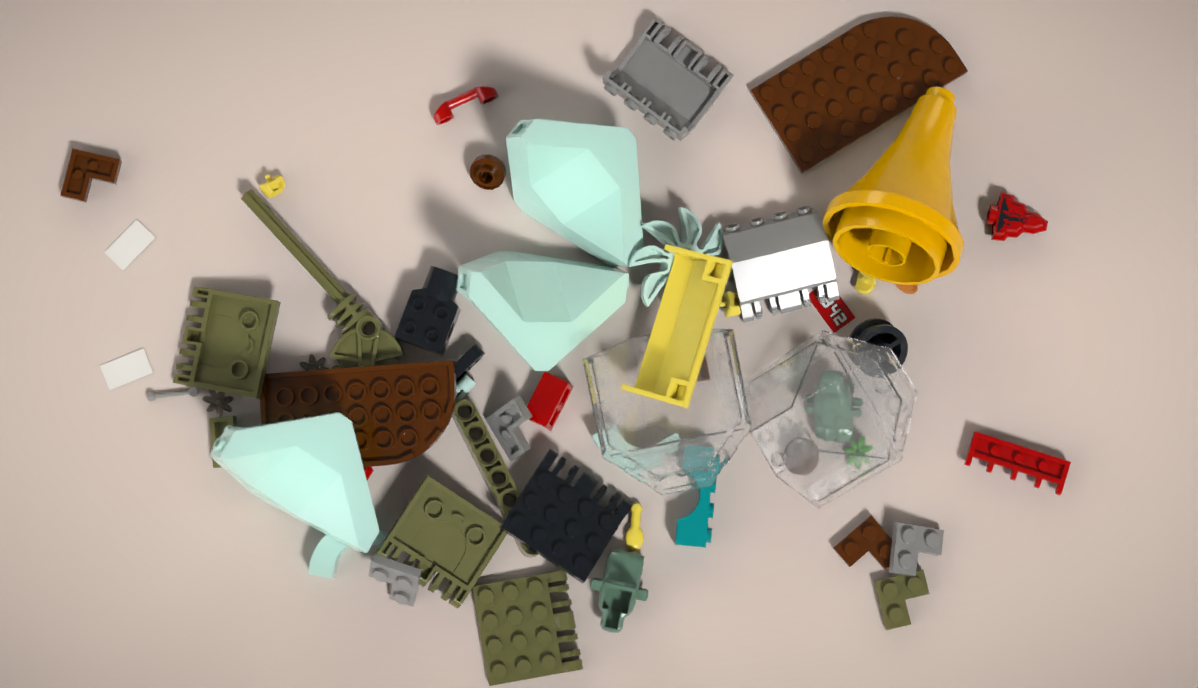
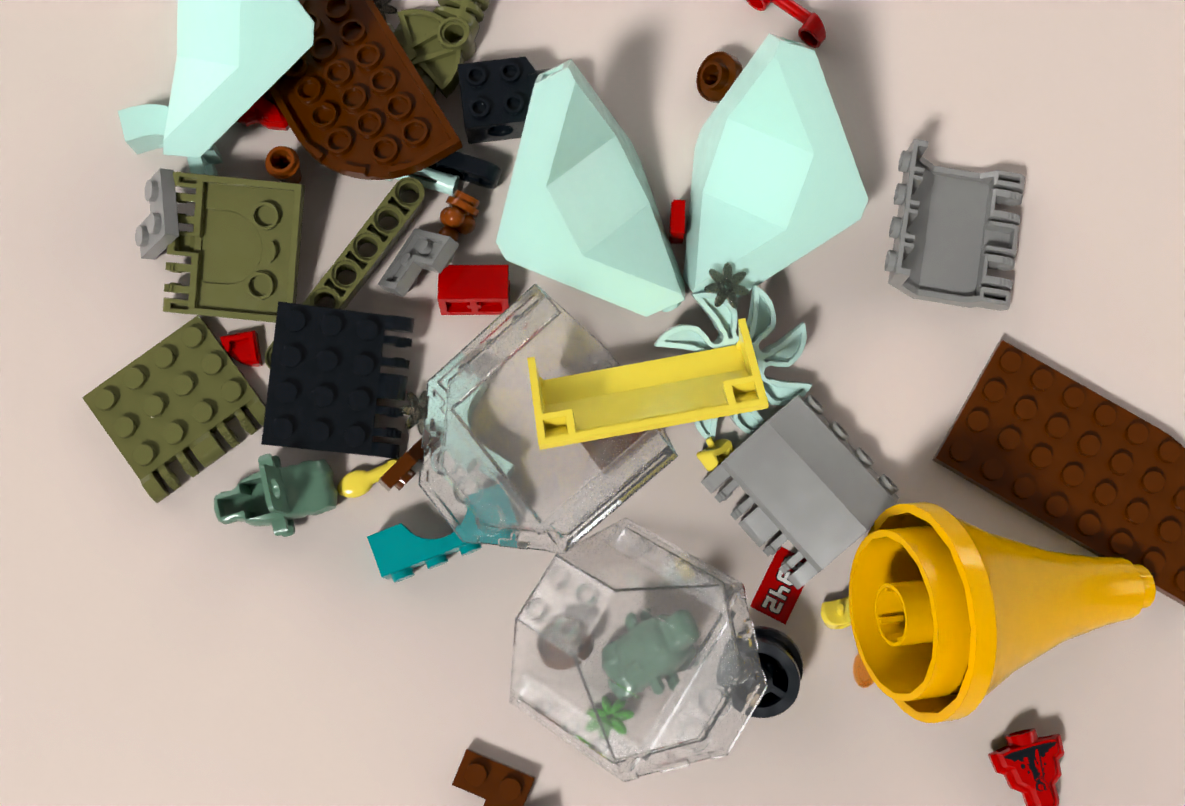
camera: 60 degrees right, 5 degrees down
none -> red tile [220,330,263,367]
none -> dark orange cone [265,146,302,184]
none -> reddish brown plate [378,428,441,492]
none -> clear smoke plant [399,390,437,436]
none -> dark orange piece [439,190,480,242]
none -> red tile [669,200,686,244]
none -> clear smoke plant [704,262,750,309]

